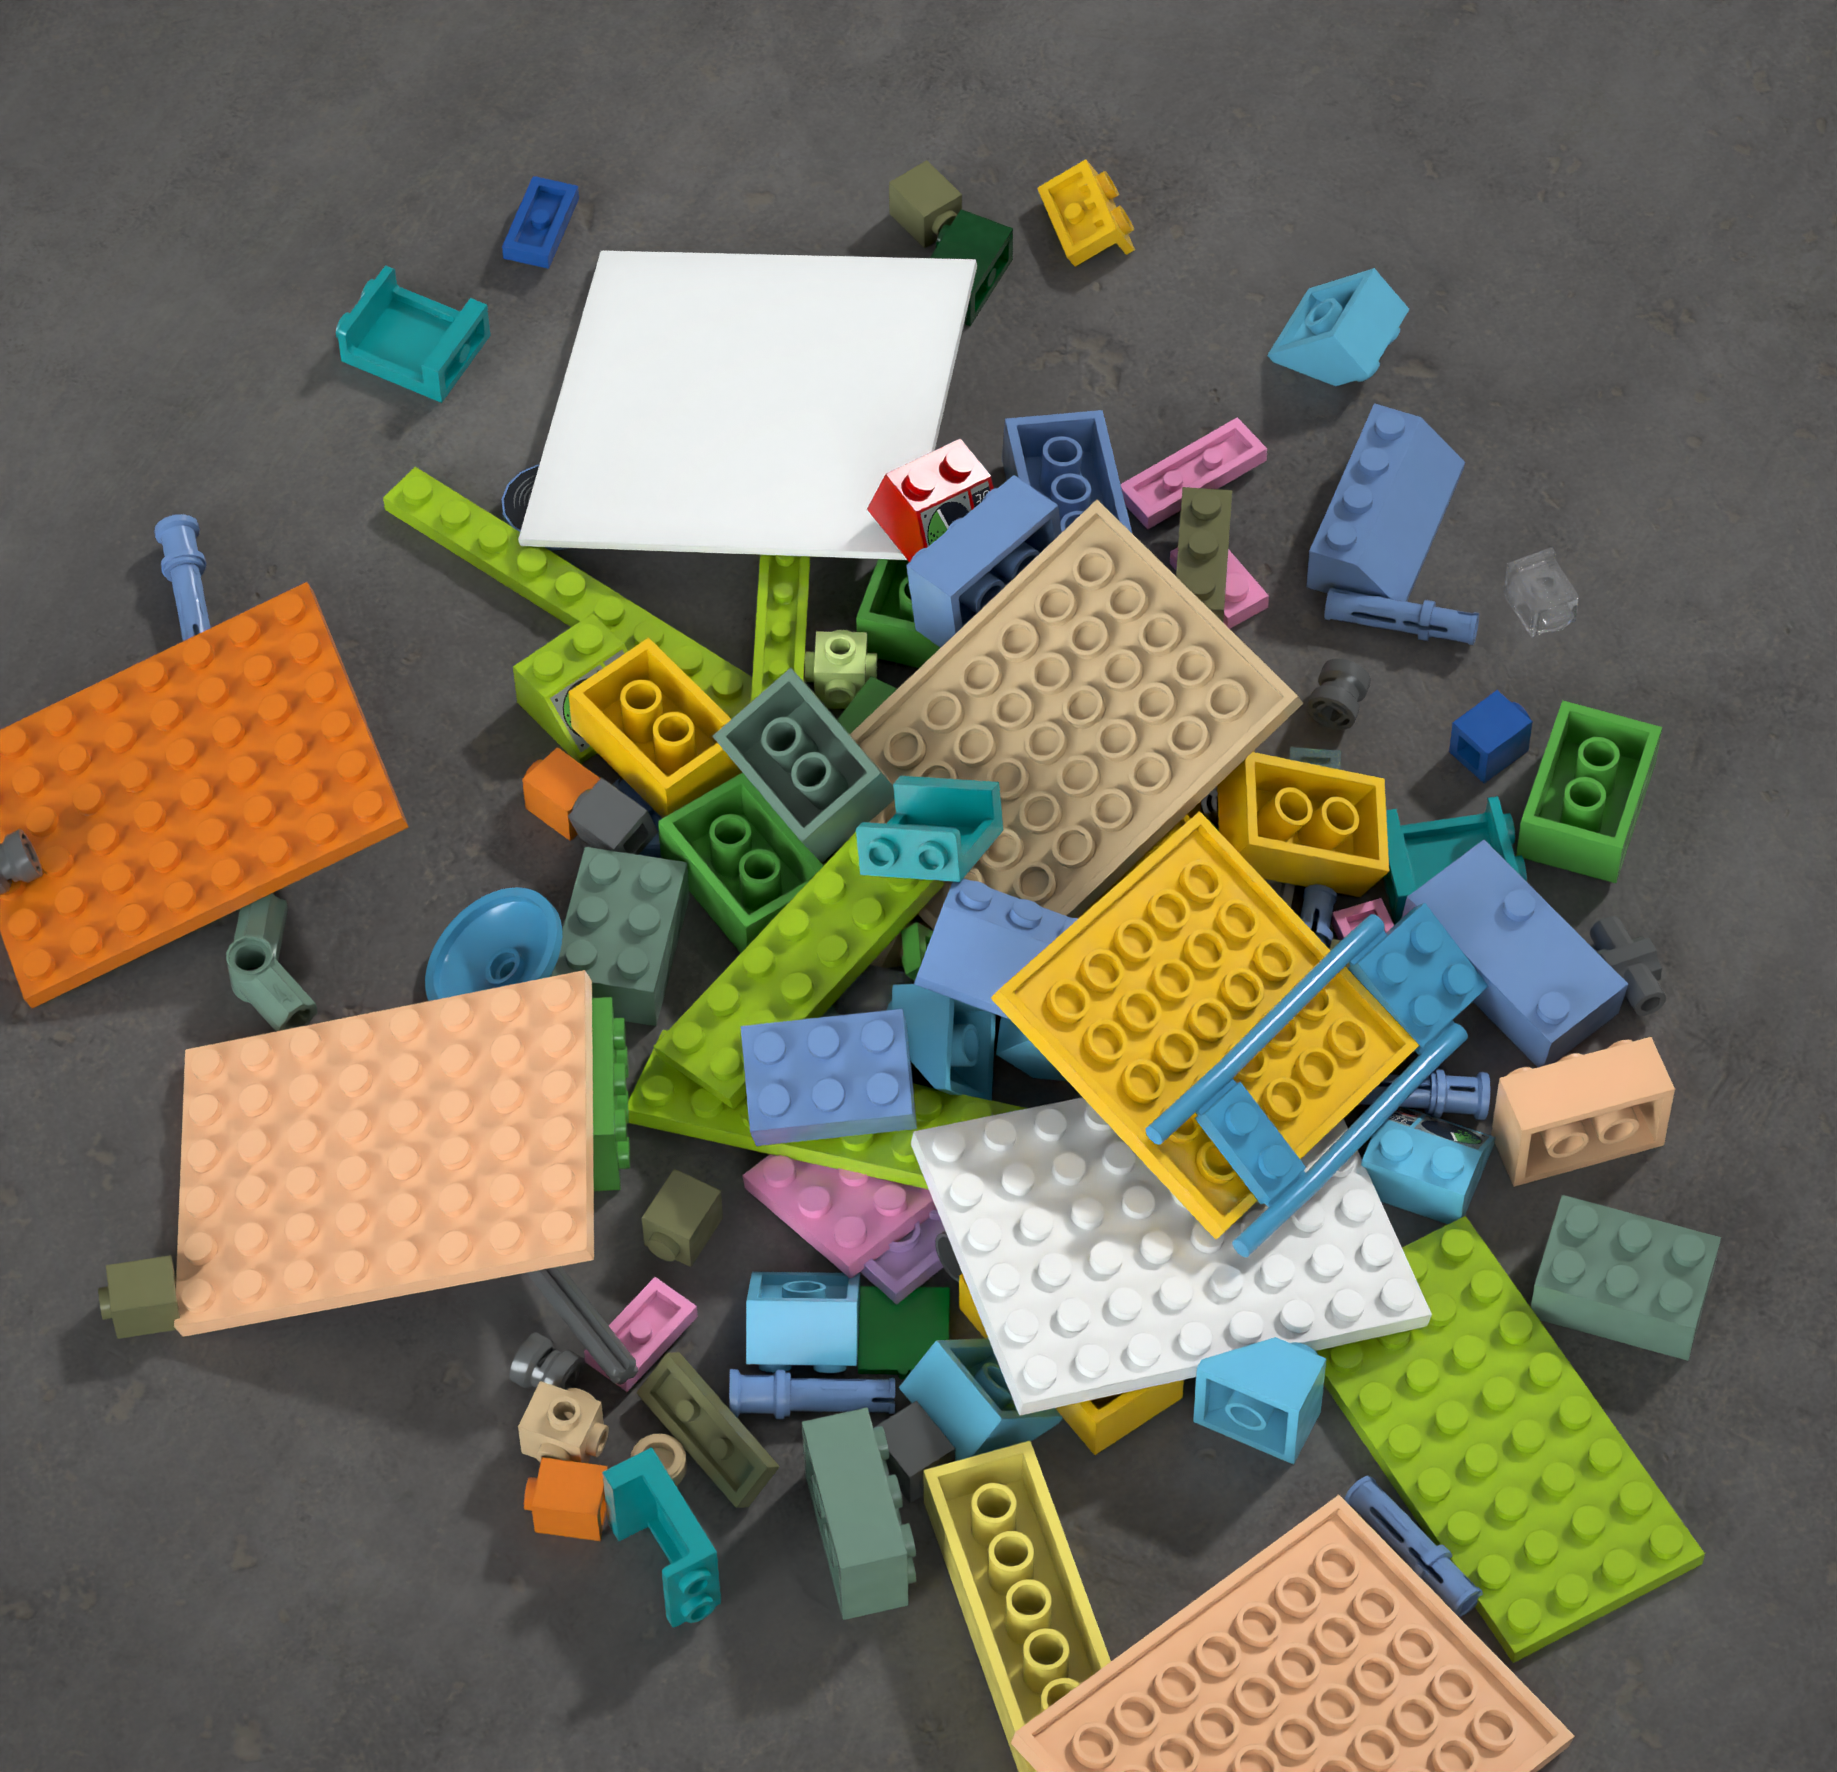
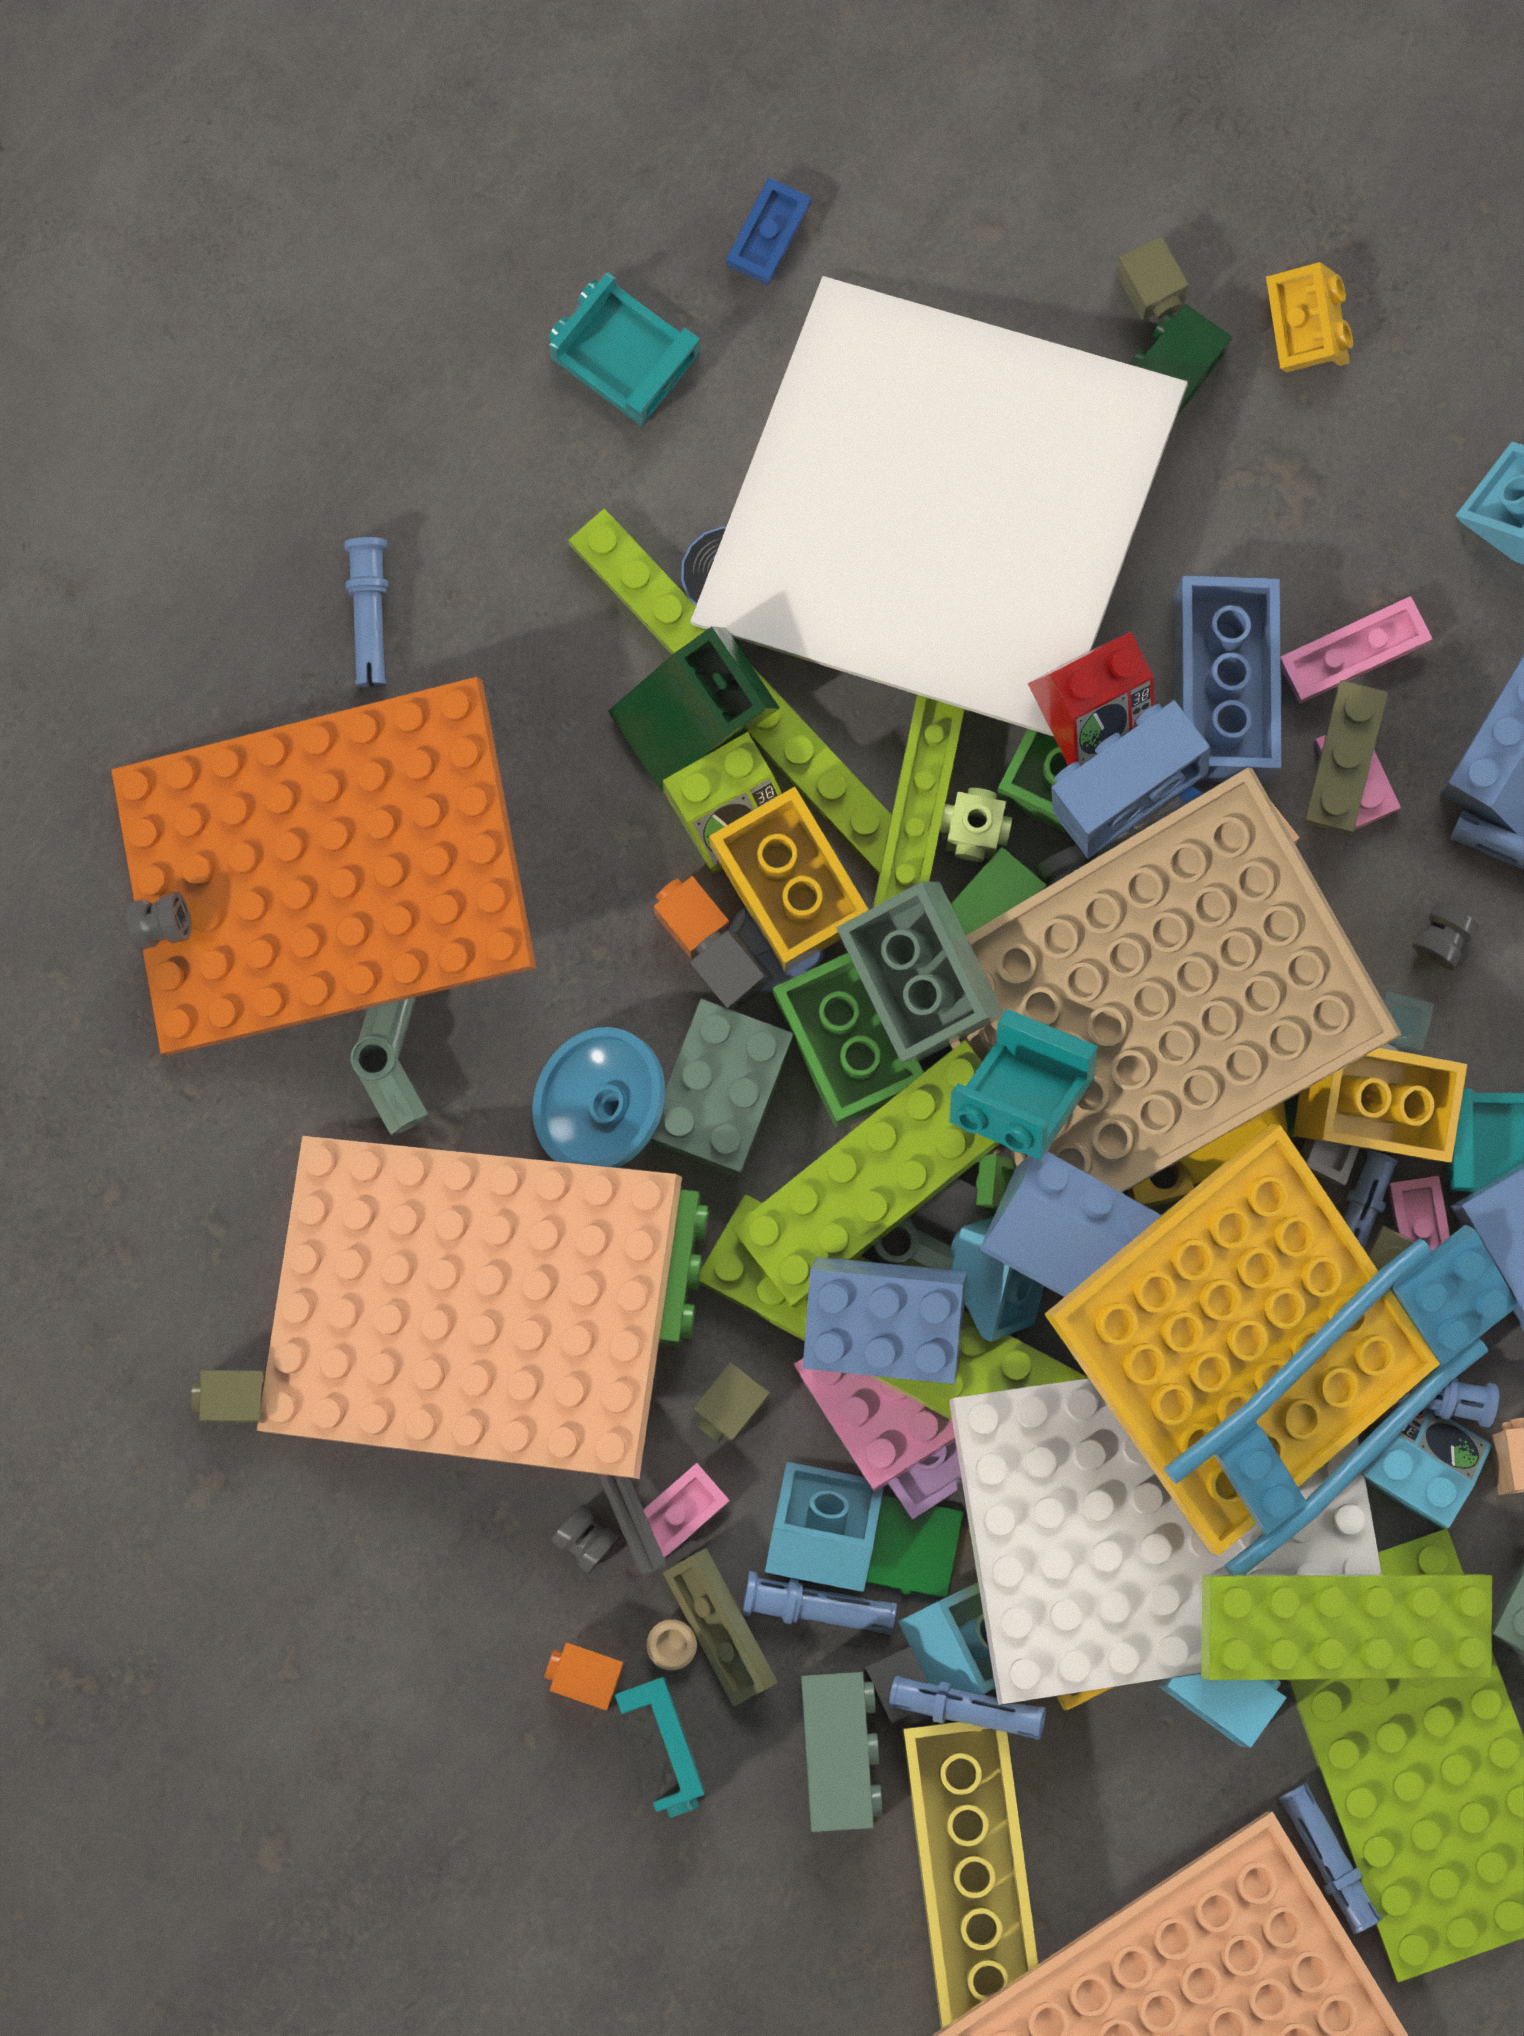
camera: 10 degrees right, 25 degrees up
tan brick [518,1381,609,1463] -> none
none -> dark green slope [608,626,780,792]
none -> medium blue pin [889,1676,1046,1740]
none -> lime plate [1201,1574,1492,1680]

